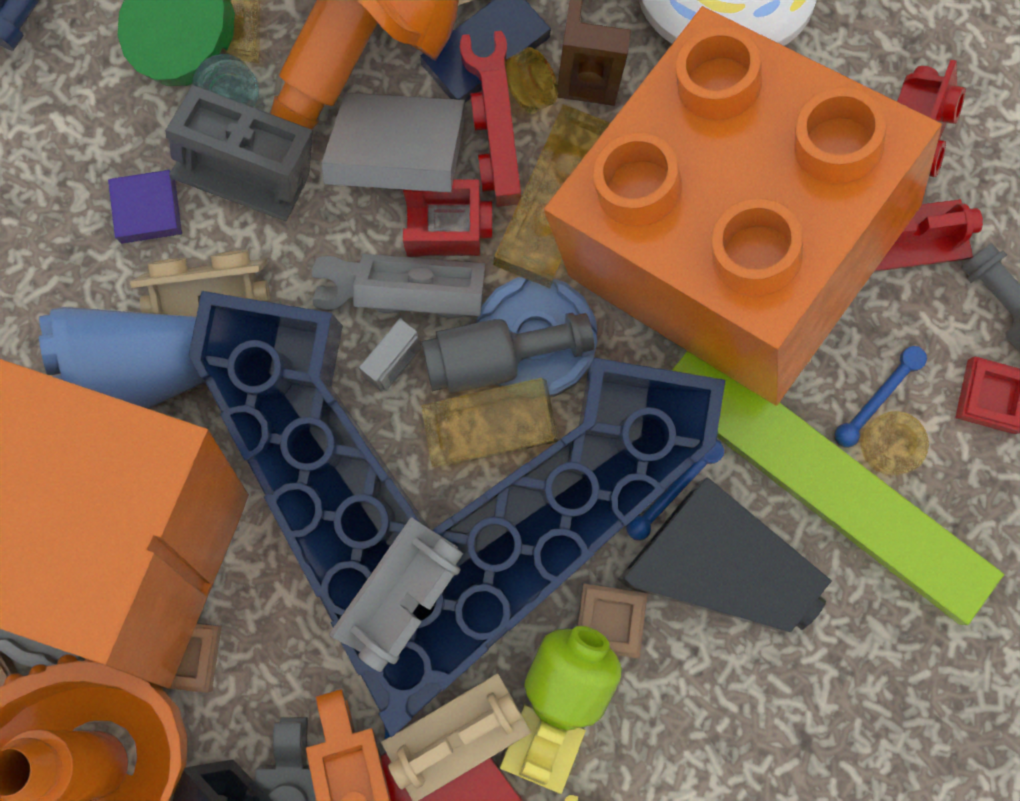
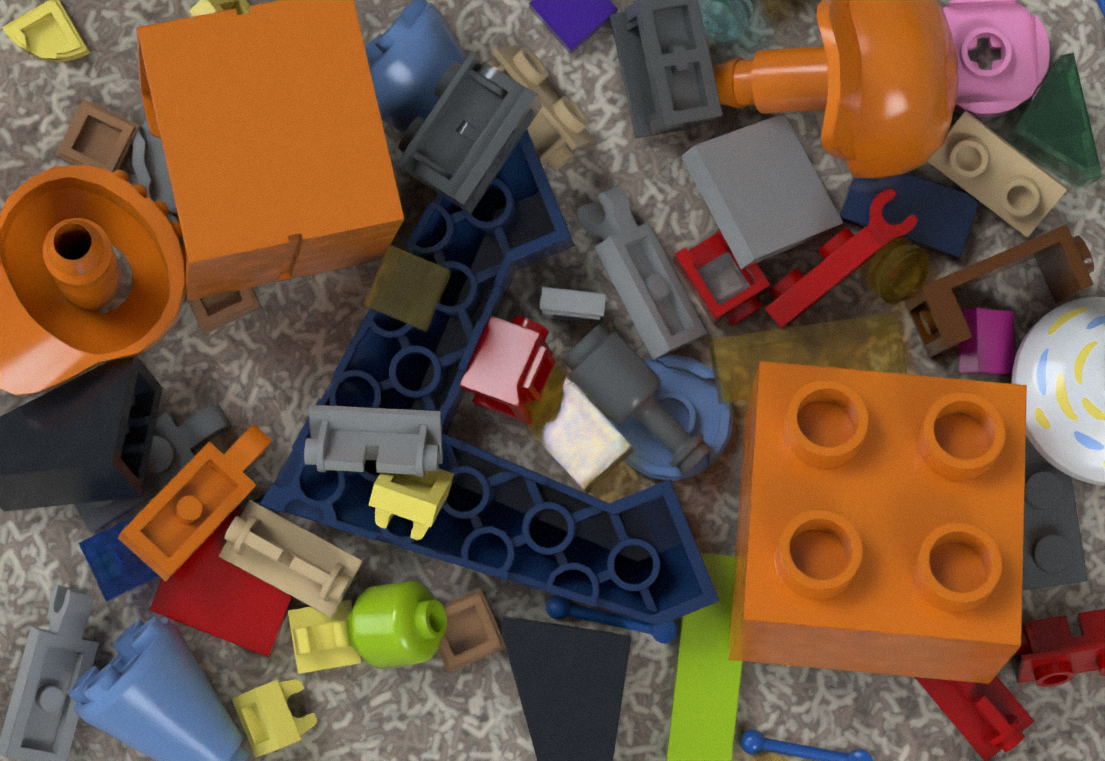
camera: 65 degrees right, 5 degrees up
none -> clear yellow tile [363,245,452,332]
none -> light yellow tile [369,469,454,540]
none -> dark grey hinge [398,51,542,214]
none -> window [460,316,556,425]
none -> dark pink tile [958,308,1015,376]

